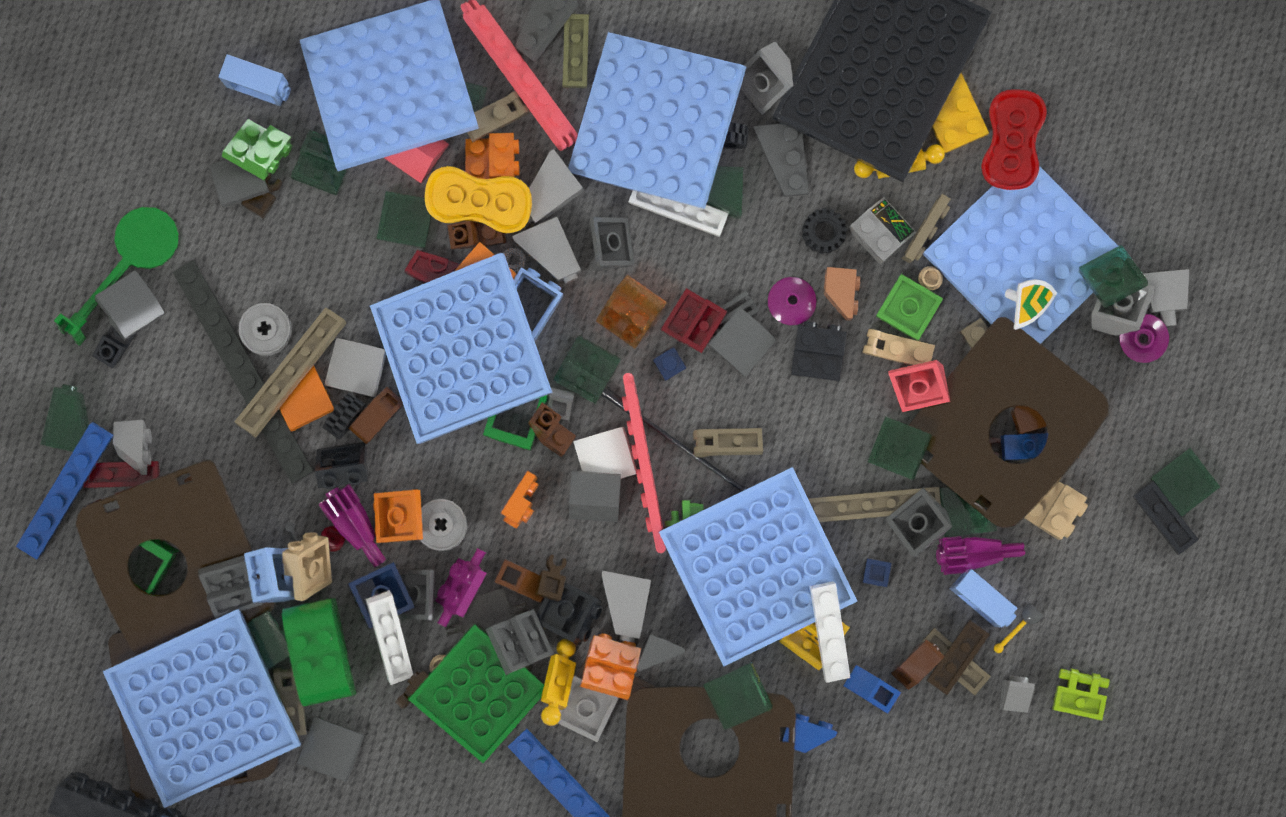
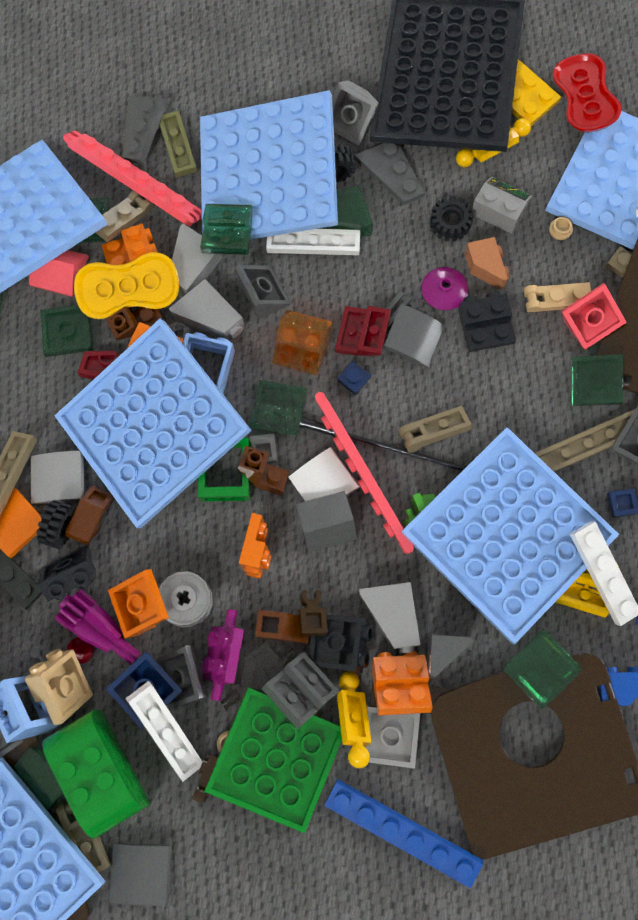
camera: 10 degrees left, 10 degrees down
bright green plate [875,274,943,341] -> none
dark tan plate [901,194,950,263] -> none
none -> clear green slope [200,204,253,255]

